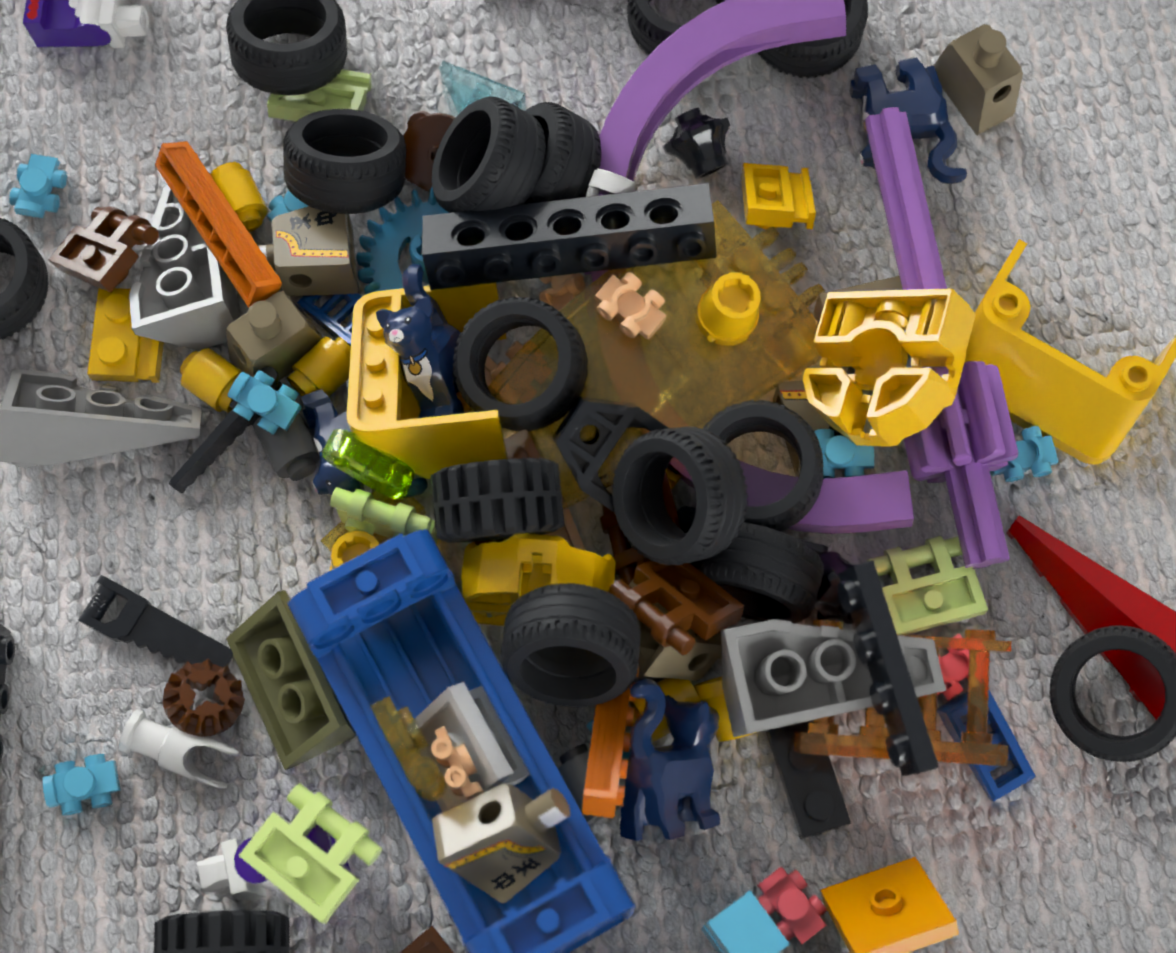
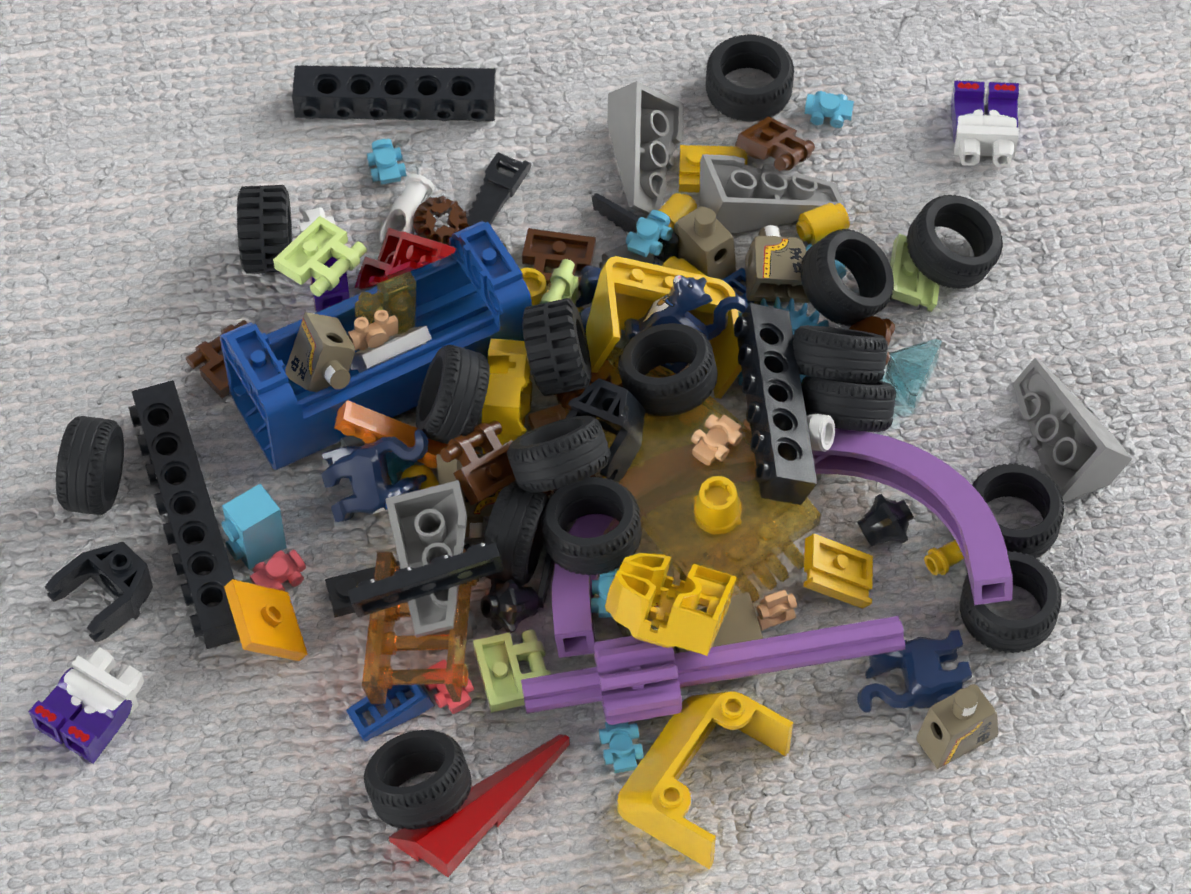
camera: 90 degrees right, 15 degrees down
orange piece [155,141,282,308] -> none
clear neon green beam [321,429,415,499] -> none
none -> red wedge [354,227,456,290]
none -> reddish brown plate [522,228,596,291]
none -> light nougat piece [757,589,797,631]
none -> yellow pin [924,539,964,575]

